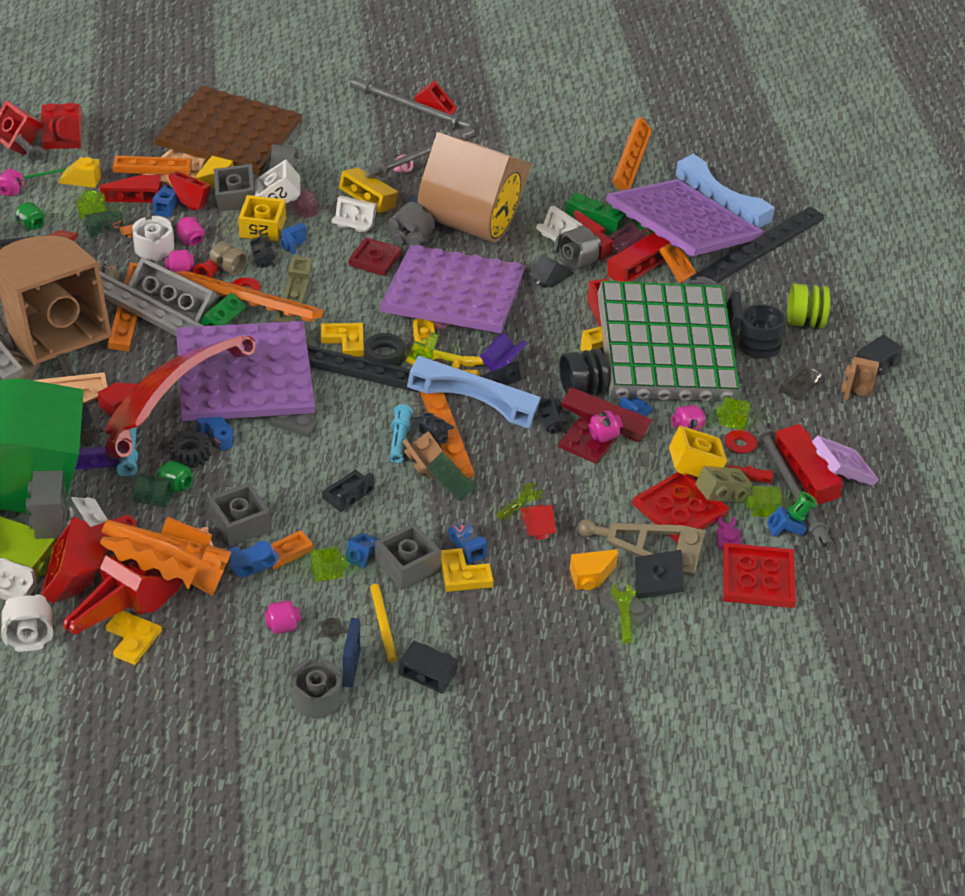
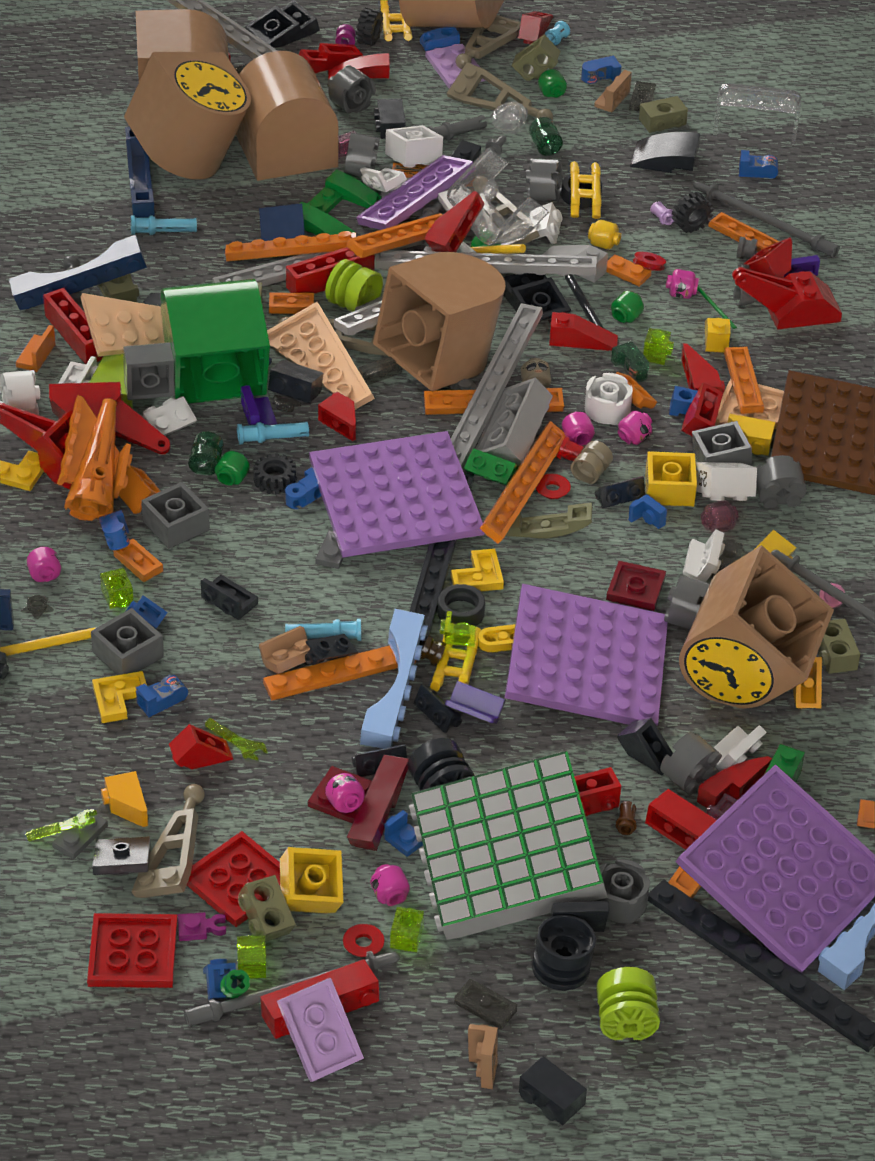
camera: 85 degrees right, 0 degrees up
red panel [104,336,256,459] -> none
clear green slope [427,451,476,501] -> none
red pin [727,464,773,484] -> none

